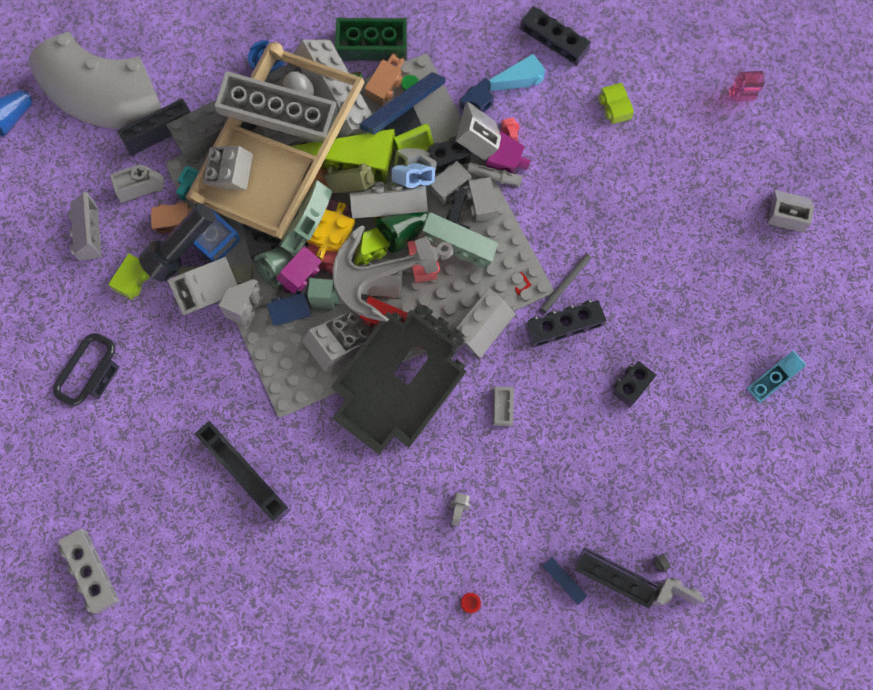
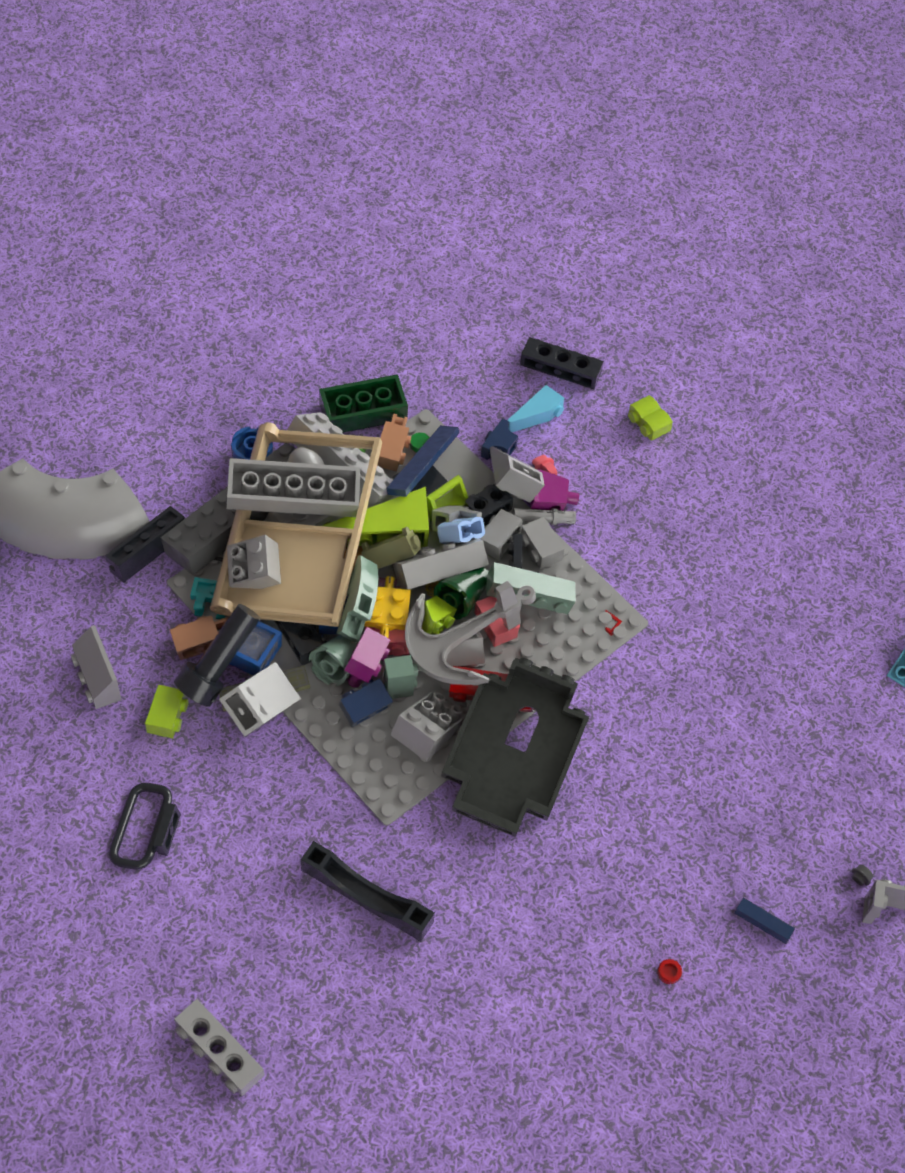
camera: 20 degrees left, 15 degrees down
light grey piece [110,165,164,203] -> none
light grey slope [219,279,263,326] -> none
light grey piece [450,493,470,526] -> none
light grey slope [456,288,516,358] -> none
light grey plate [493,386,514,427] -> none
black brick [525,300,607,348] -> none
dark grey bar [540,254,591,313] -> none
black brick [575,546,659,609] -> none
black brick [612,360,657,408] -> none
clear pink brick [729,71,764,102] -> none
light grey slope [767,190,814,233] -> none

